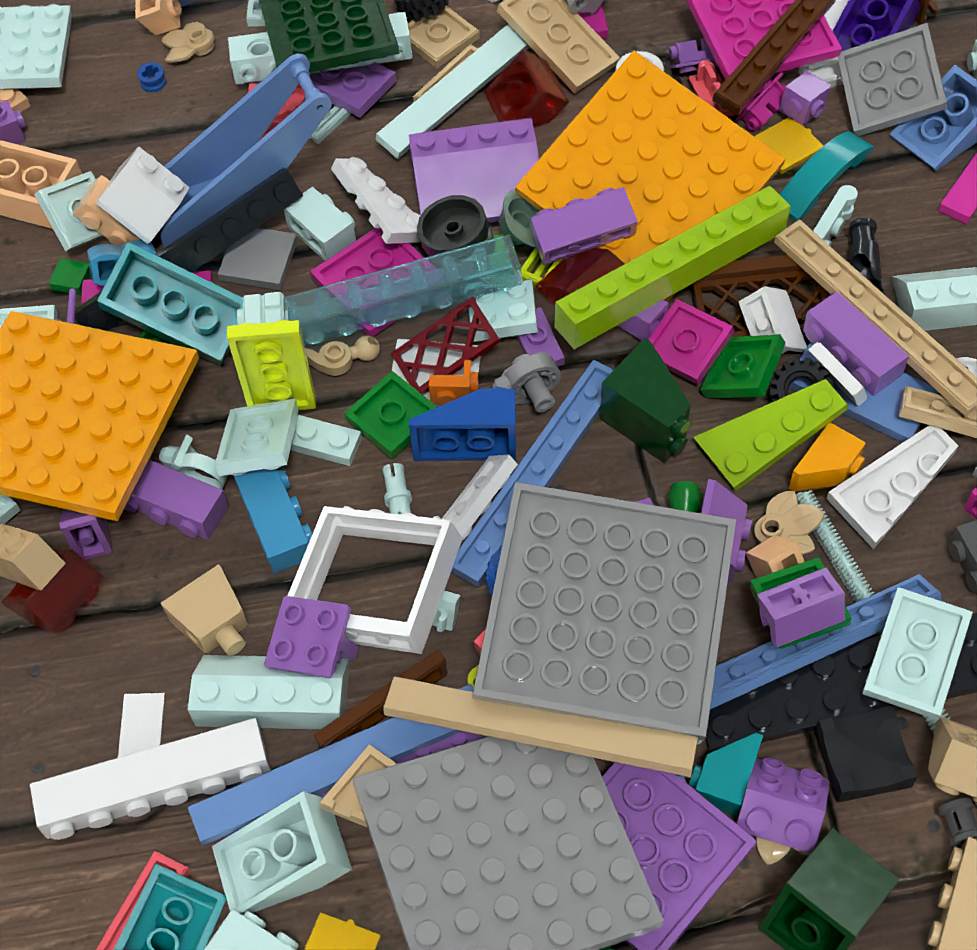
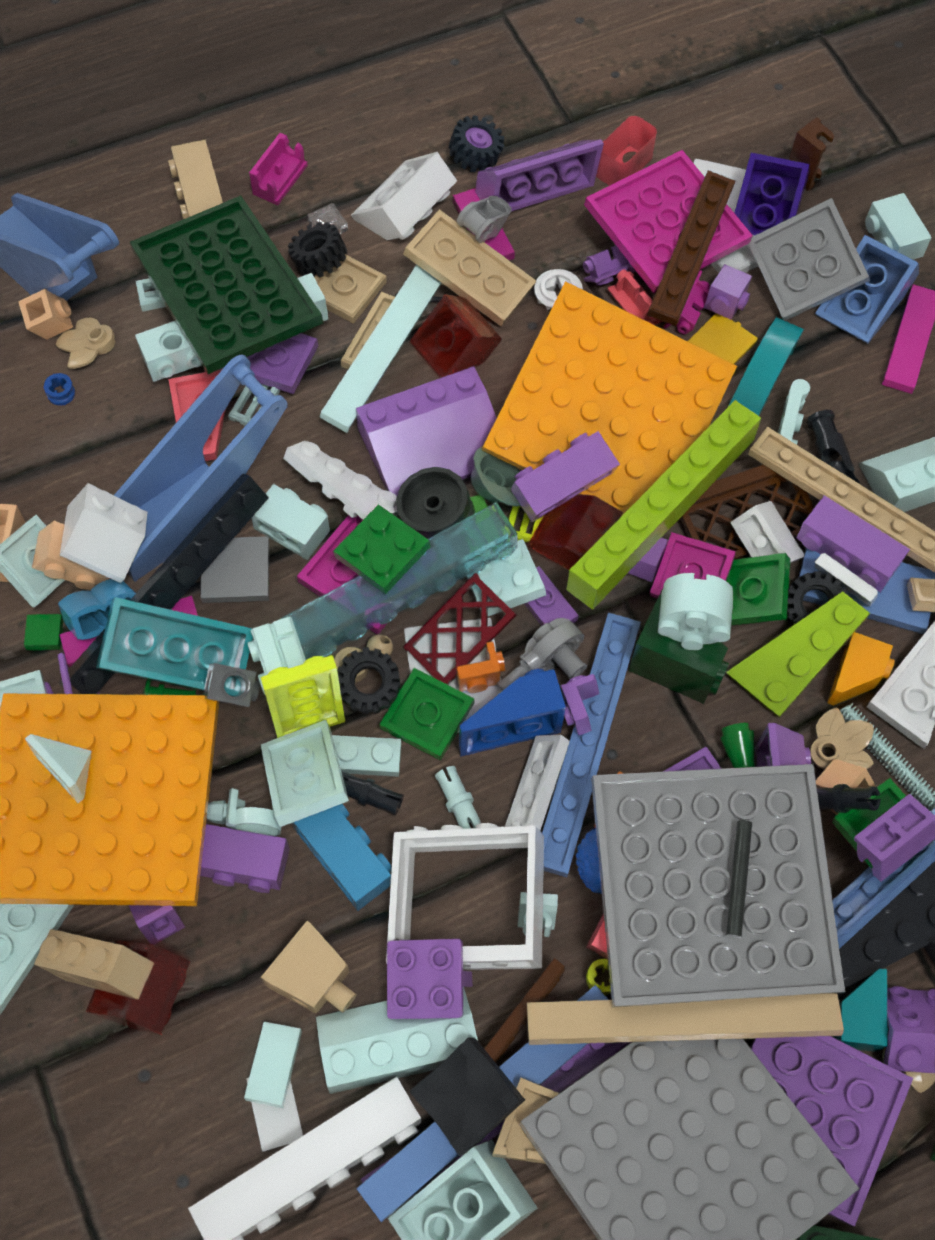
camera: 20 degrees left, 5 degrees up
none -> light aqua slope [25,734,92,803]
none -> dark grey brick [203,663,260,707]
none -> light aqua tile [244,1022,302,1108]
none -> green plate [333,504,431,595]
none -> black tyre [337,647,400,715]
none -> black pin [341,770,404,816]
none -> black brick [409,1037,525,1156]
none -> medium lavender bracket [561,674,599,735]
none -> light aqua brick [658,573,733,650]
none -> pearl dark grey bar [726,820,752,938]
none -> black pin [817,784,881,813]

